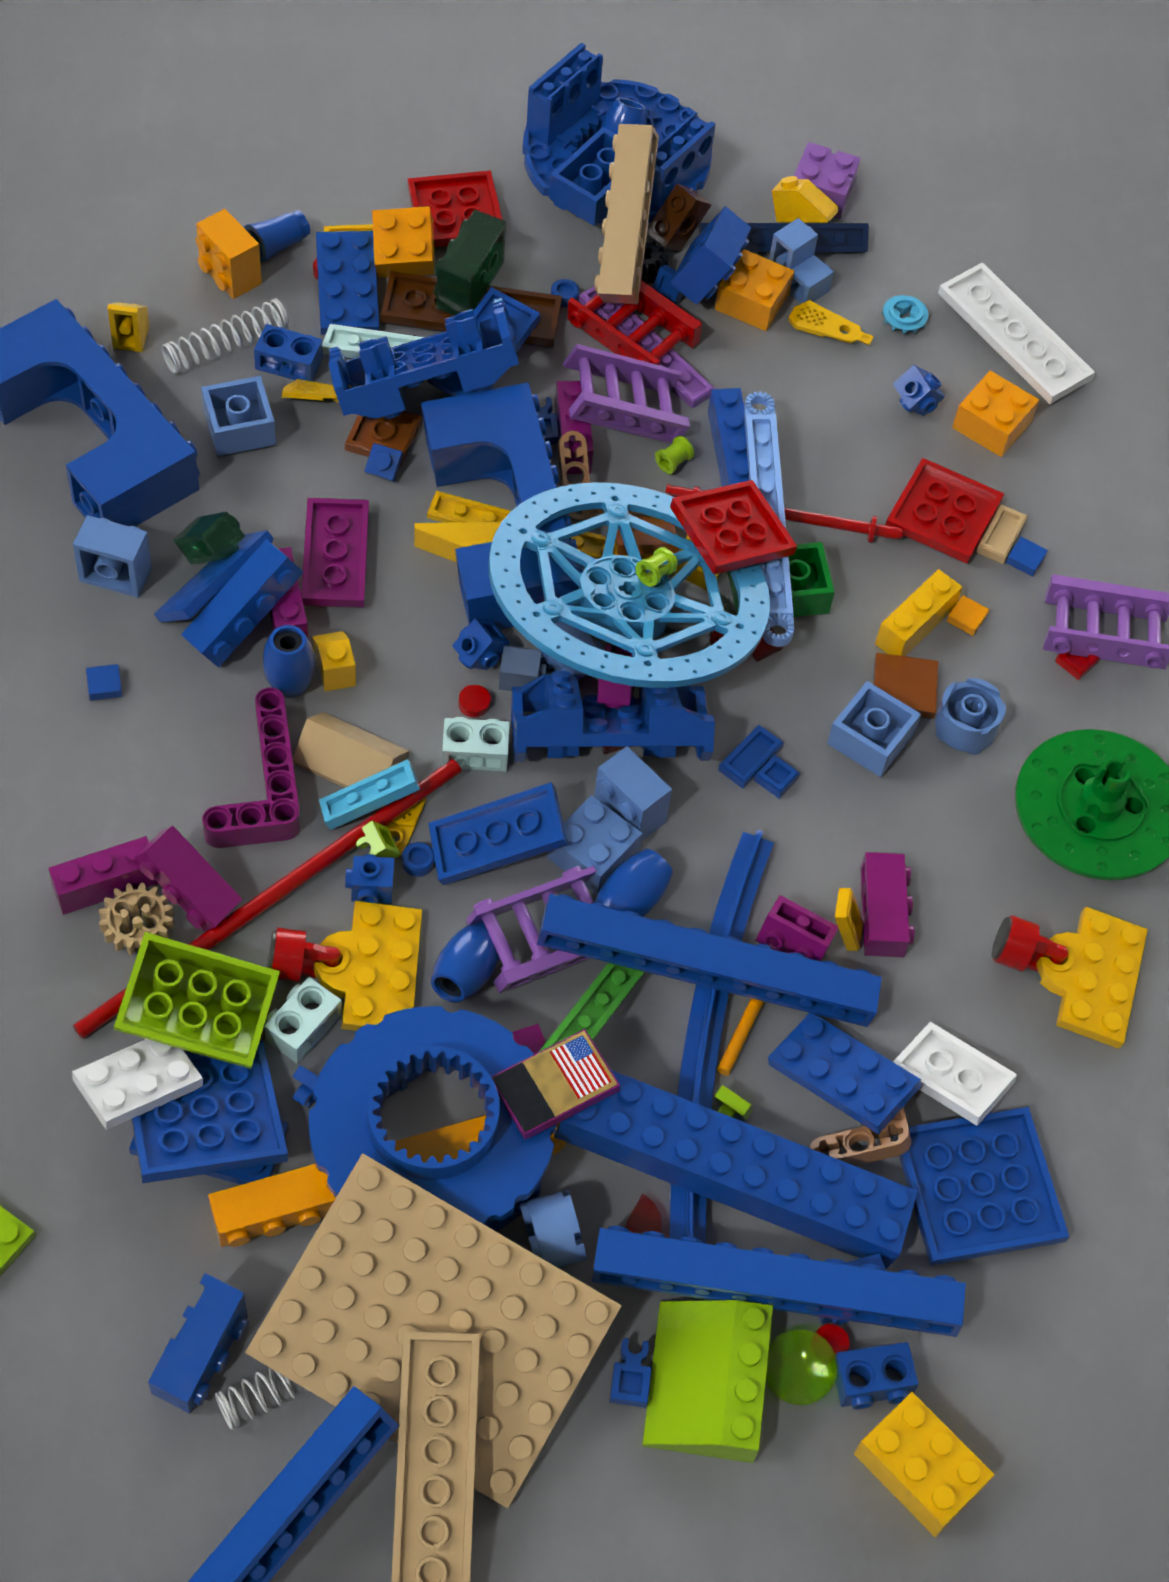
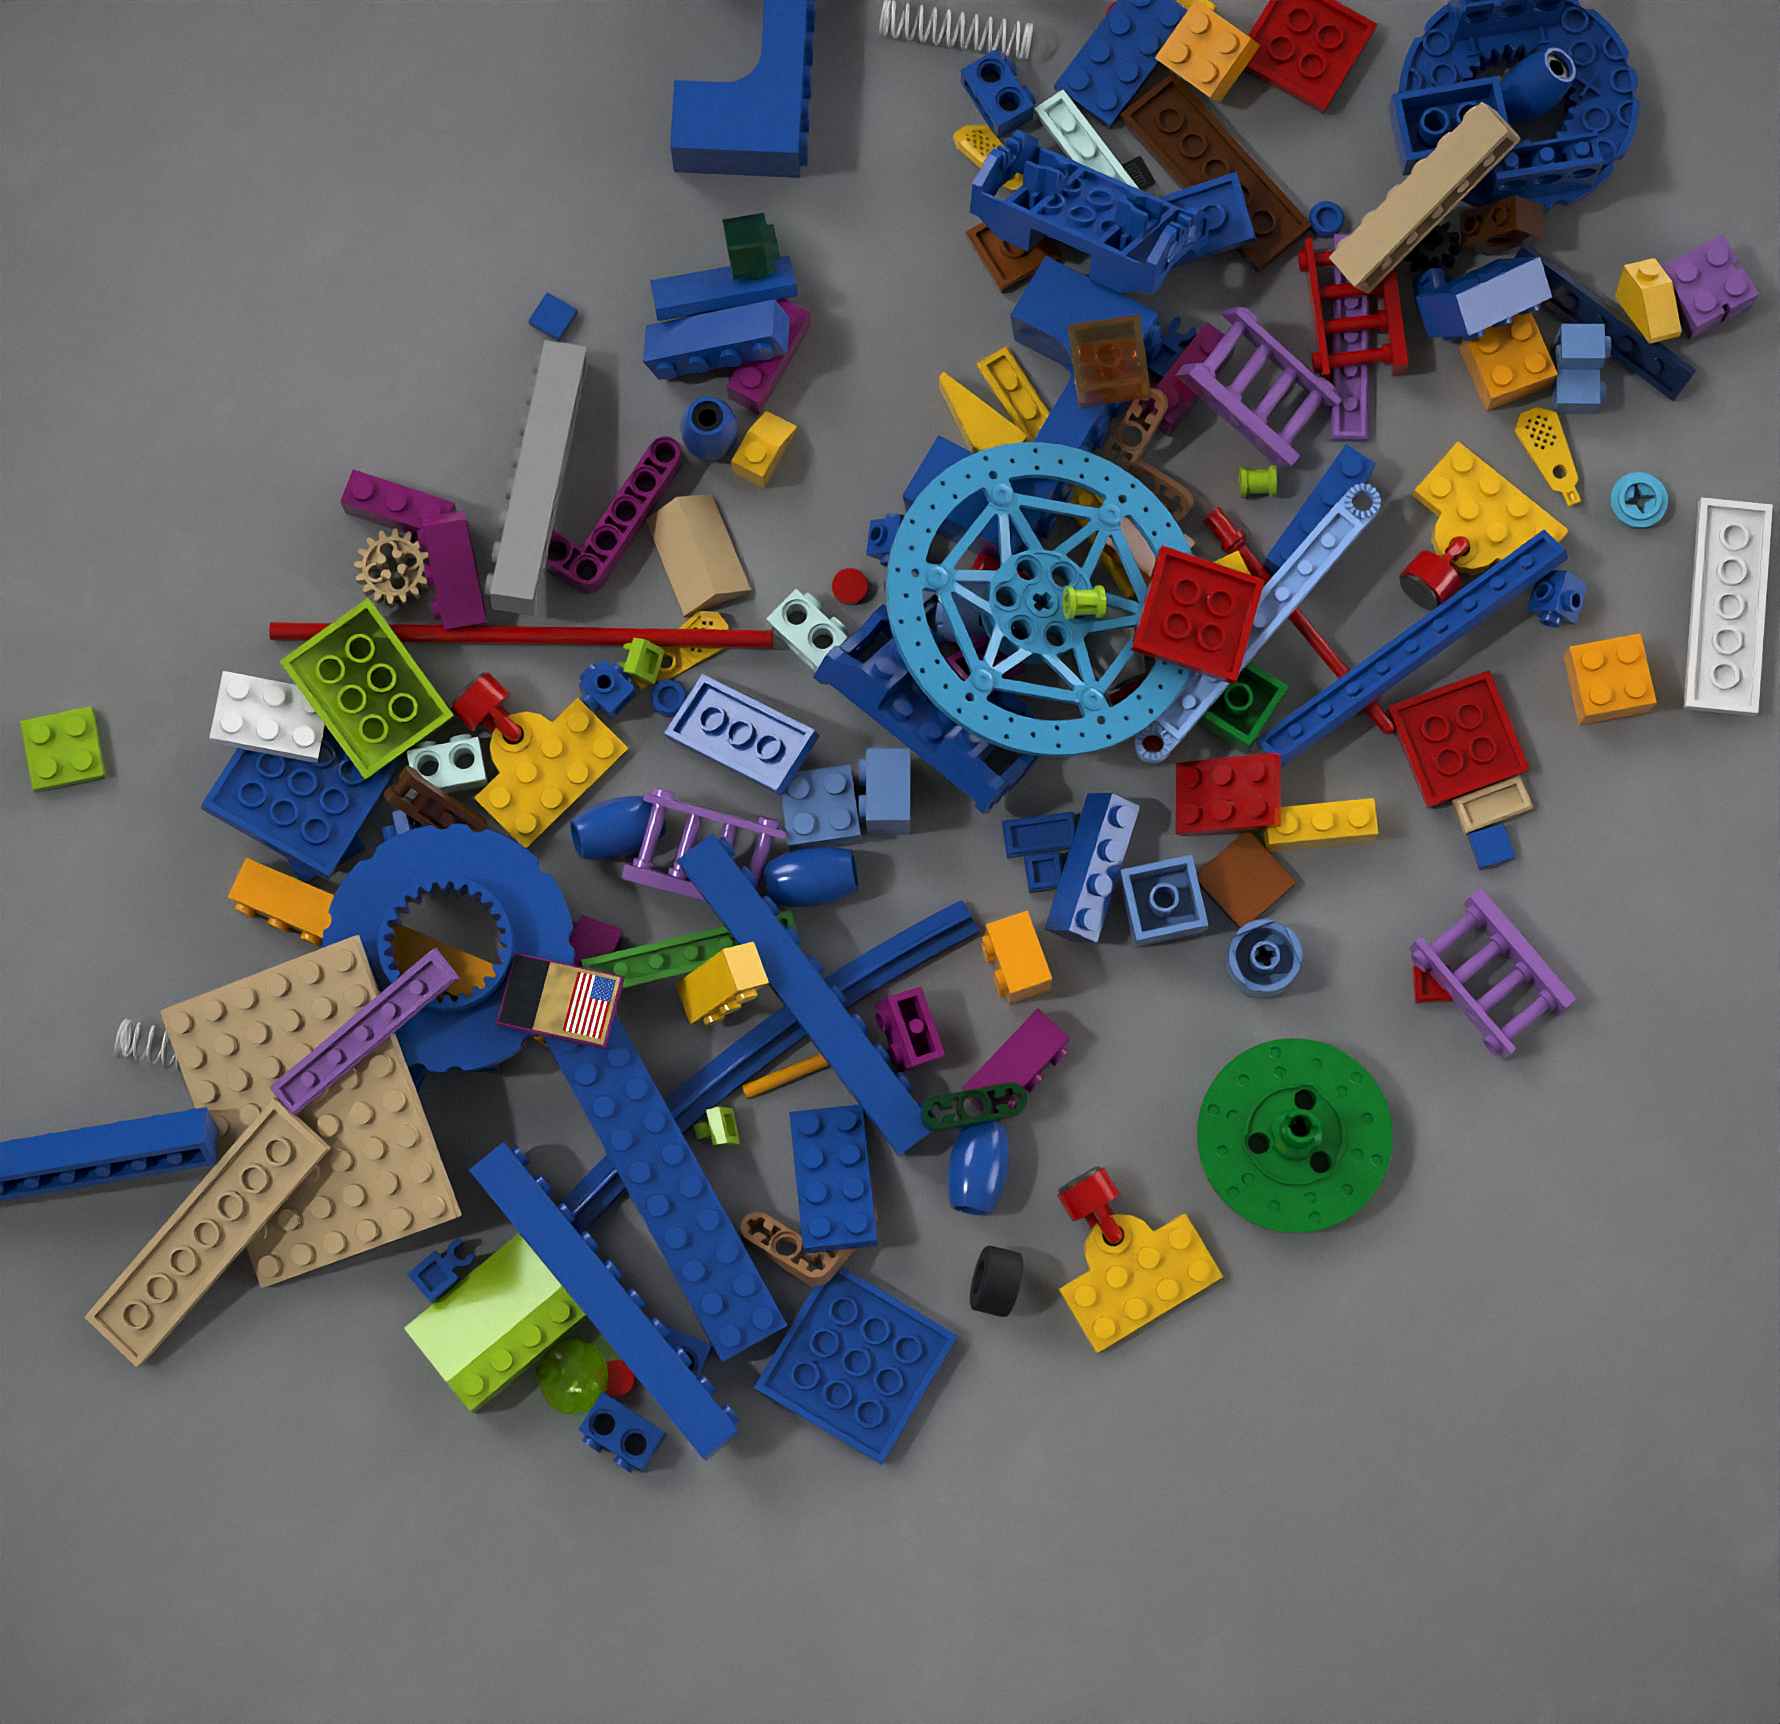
camera: 50 degrees right, 20 degrees up
medium blue brick [73,515,152,598] -> none
blue wedge [148,1273,250,1414] -> none
medium blue brick [201,376,276,456] -> none
magenta plate [301,497,369,608] -> none
medium azure plate [319,759,420,830] -> none
blue plate [364,443,404,482] -> none
clear green brick [434,210,506,315] -> none
medium blue brick [520,1189,587,1268] -> none
clear red tile [625,1194,662,1234] -> none
yellow tile [835,888,864,951] -> none
yellow brick [854,1392,995,1538] -> none
white plate [893,1022,1017,1126] -> none
light orange tile [946,595,990,636] -> none
none -> medium lavender tile [270,948,459,1115]
none -> reddish brown plate [383,766,487,832]
none -> light grey brick [485,340,588,616]
none -> yellow brick [675,941,769,1026]
none -> dark green beam [920,1082,1027,1132]
none -> blue piece [947,1122,1009,1216]
none -> black tyre [970,1246,1023,1317]
none -> light orange brick [980,910,1052,1005]
none -> blue brick [1044,793,1140,943]
none -> clear orange brick [1067,314,1151,408]
none -> red plate [1176,752,1281,836]
none -> blue plate [1255,530,1568,768]
none -> yellow plate [1399,441,1569,611]

